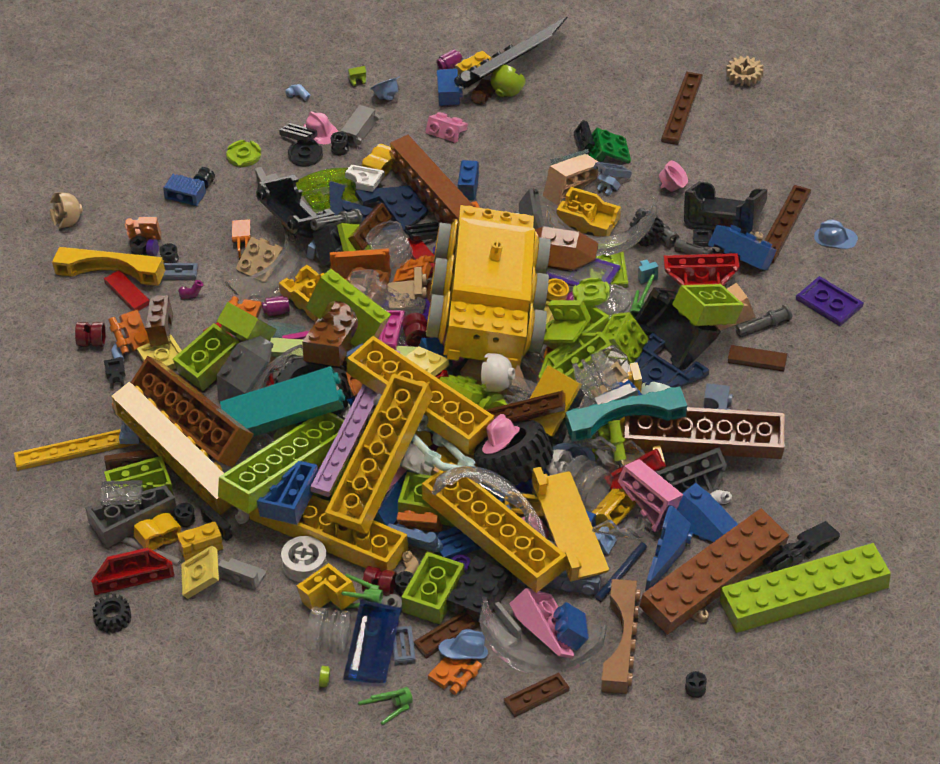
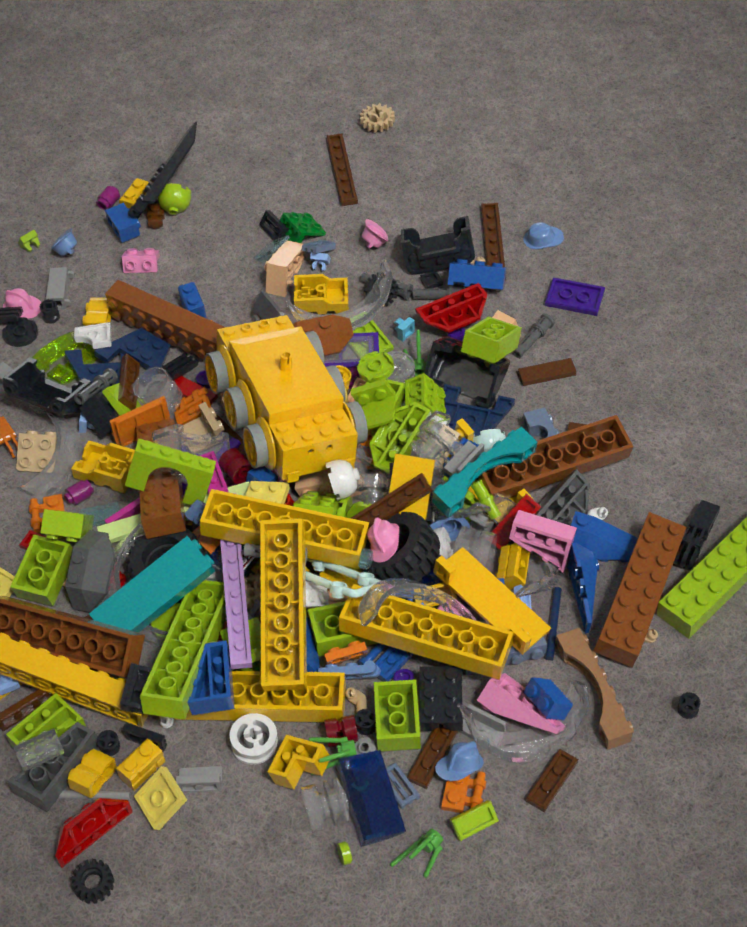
camera: 25 degrees left, 5 degrees up
none -> black hinge [120,663,152,715]
none -> clear light blue tile [359,548,373,569]
none -> lime tile [450,800,499,841]

